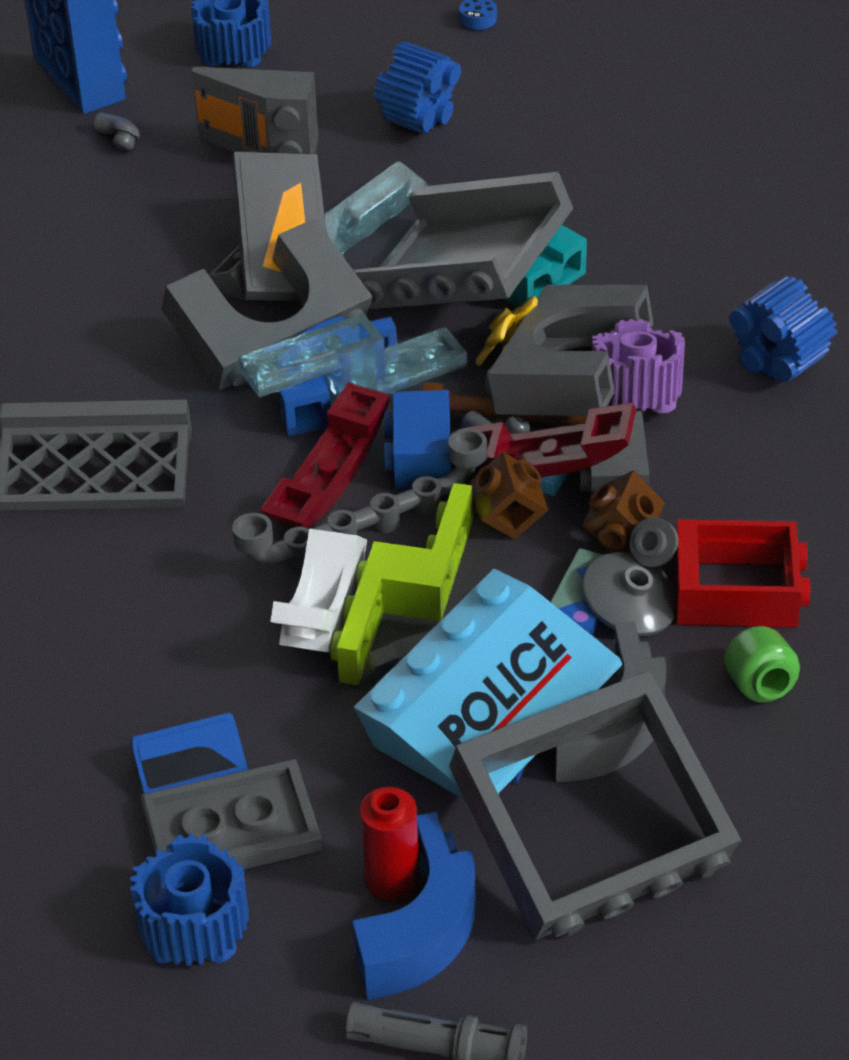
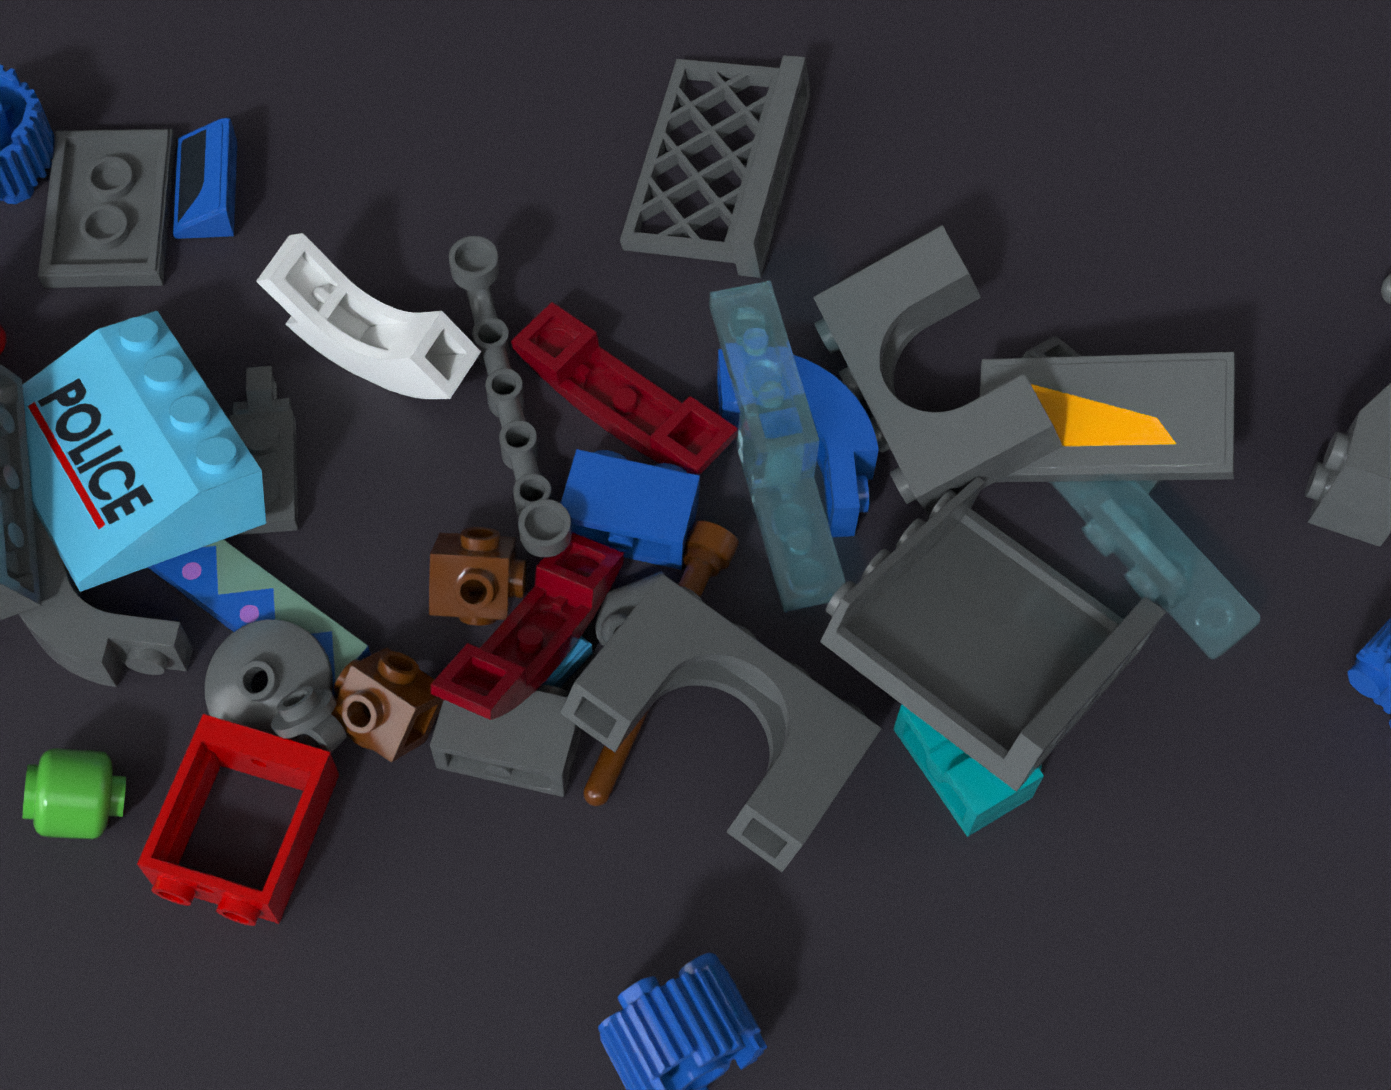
camera: 100 degrees right, 20 degrees up
lime bracket [331,483,473,685] -> none
yellow plate [476,296,538,366] -> none
medium lavender brick [592,319,685,413] -> none

